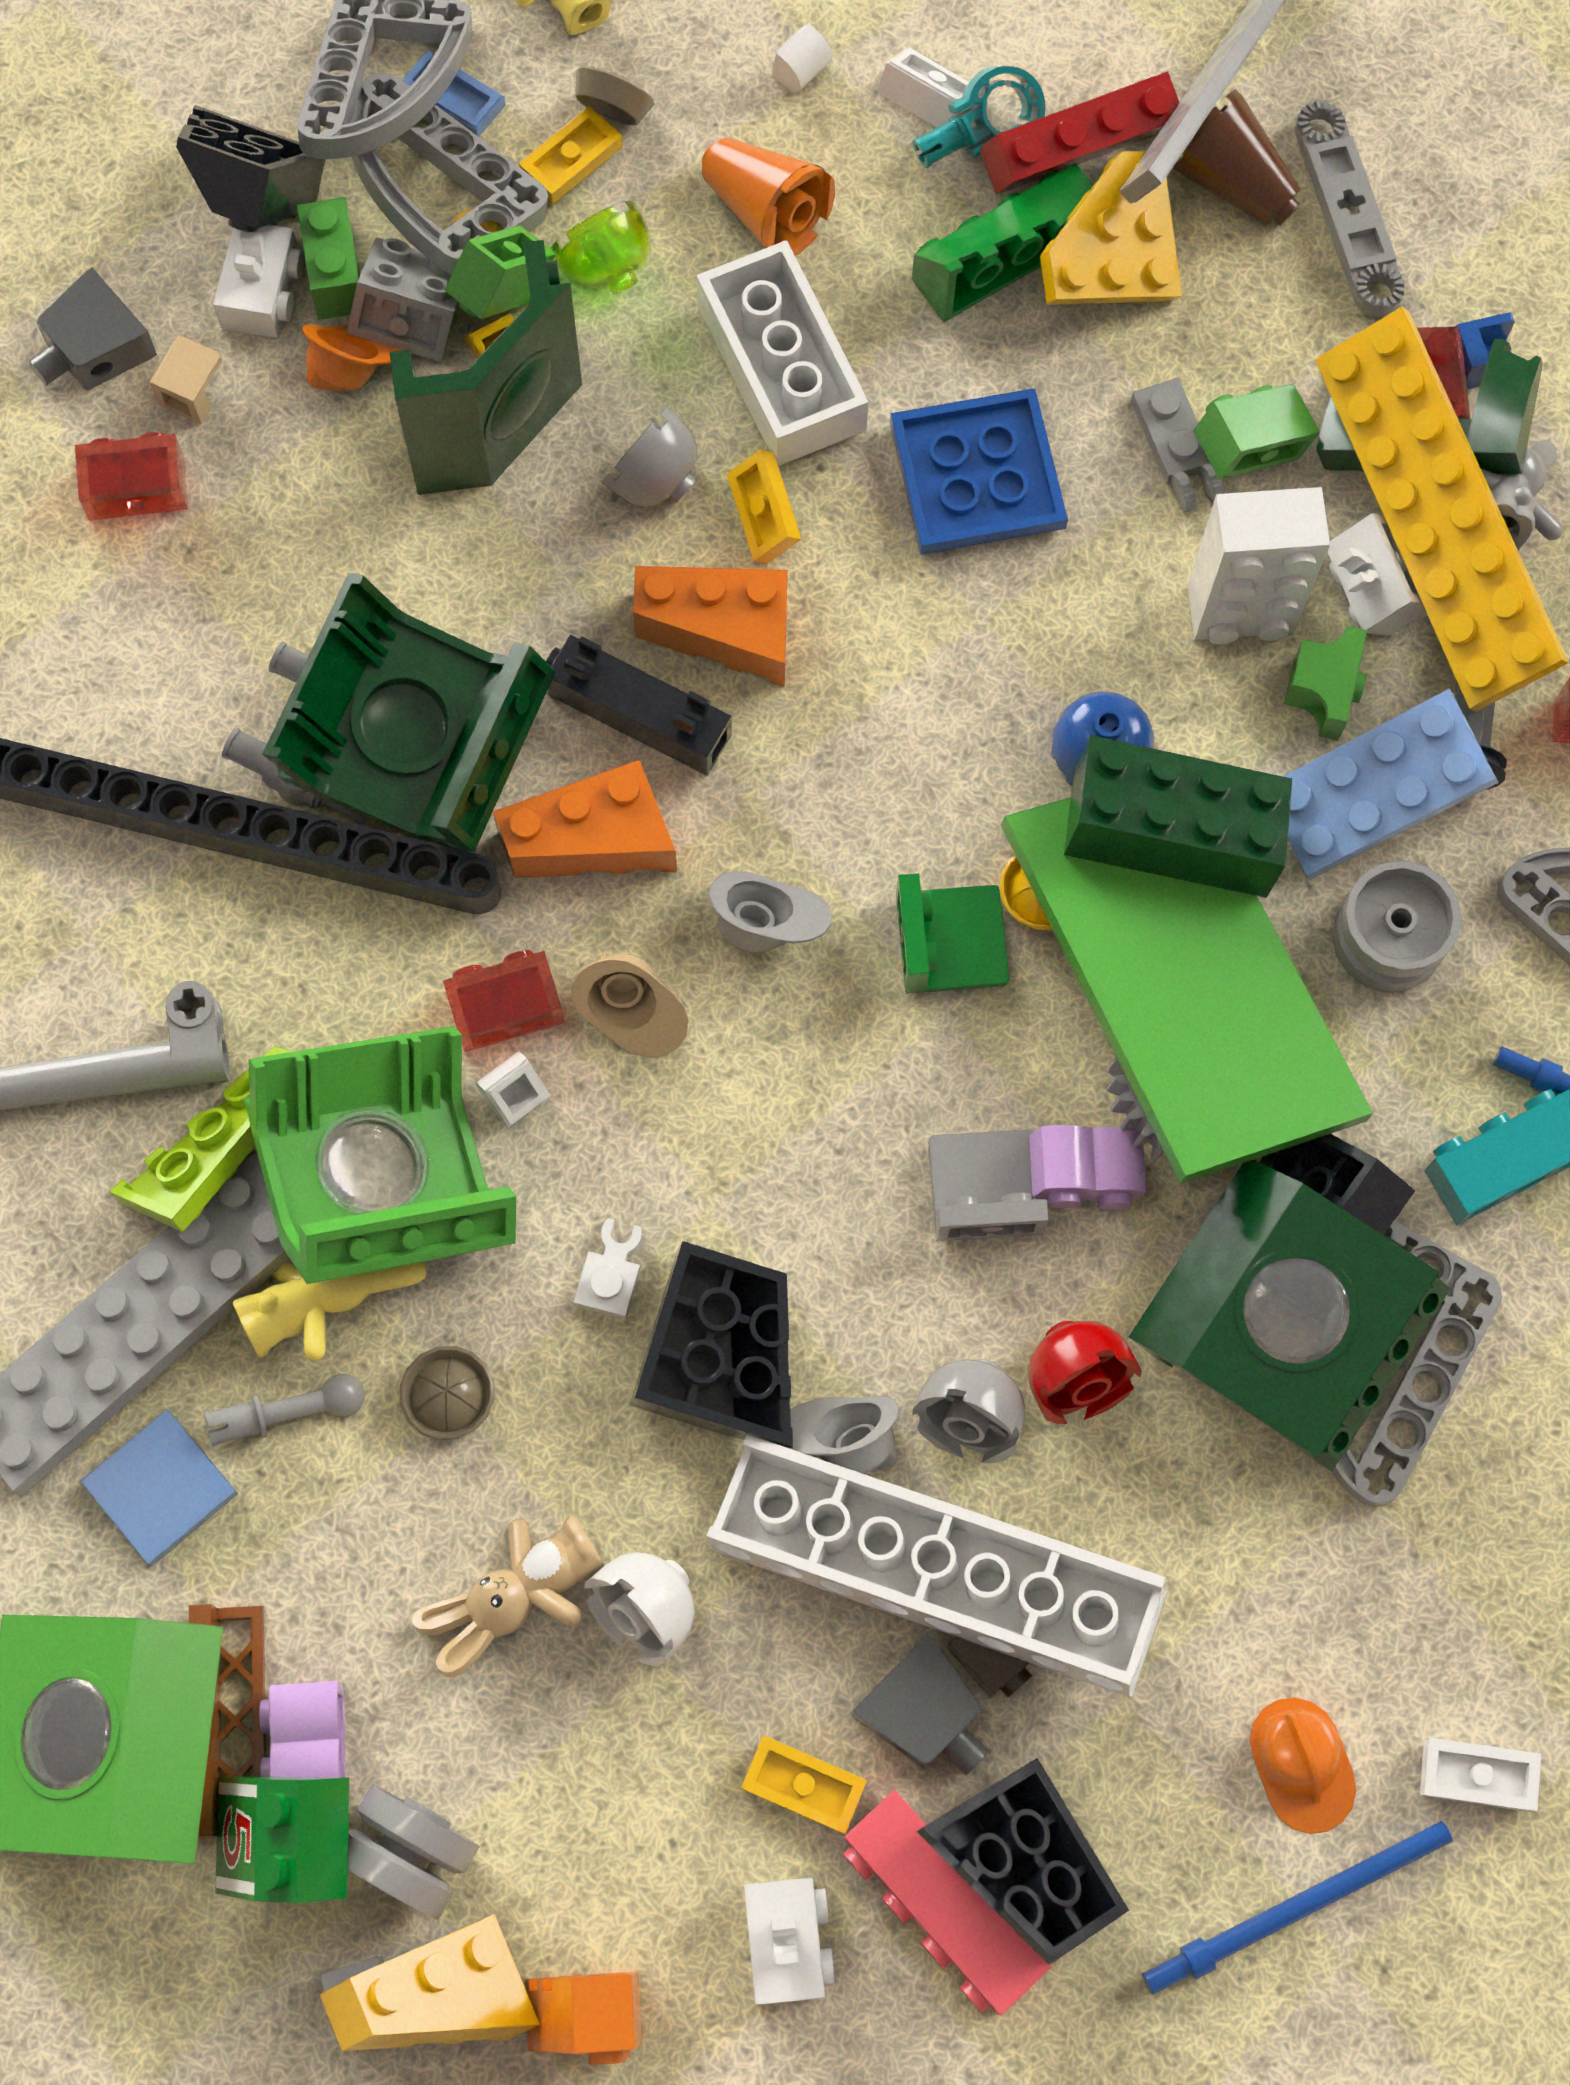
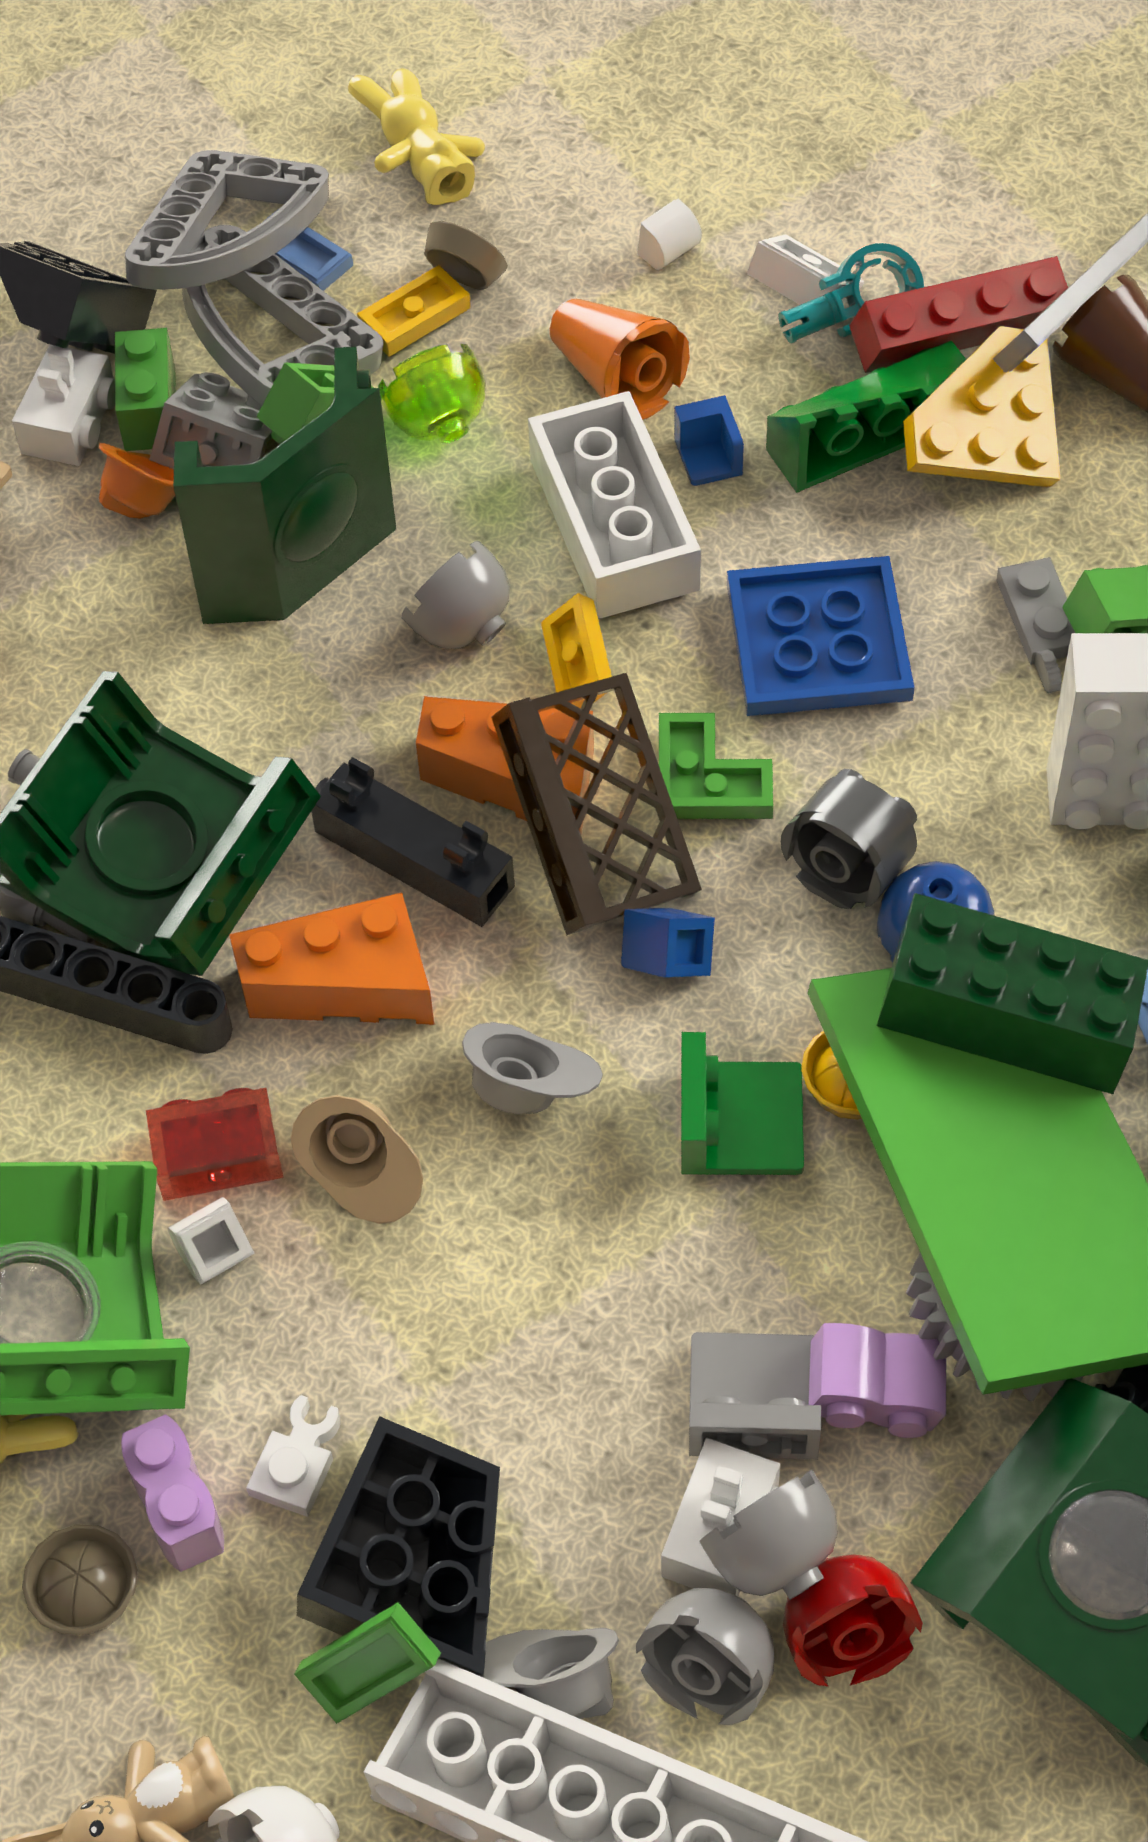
camera: 10 degrees right, 15 degrees down
none -> lavender brick [121,1414,225,1572]
none -> bright green tile [294,1603,441,1724]
none -> dark brown fence [491,672,702,936]
none -> blue panel [621,908,715,978]
none -> bright green plate [659,713,773,819]
none -> white brick [661,1438,781,1596]
none -> blue panel [674,395,744,486]
none -> light grey cylinder [699,1470,838,1600]
none -> dark grey brick [781,769,917,909]

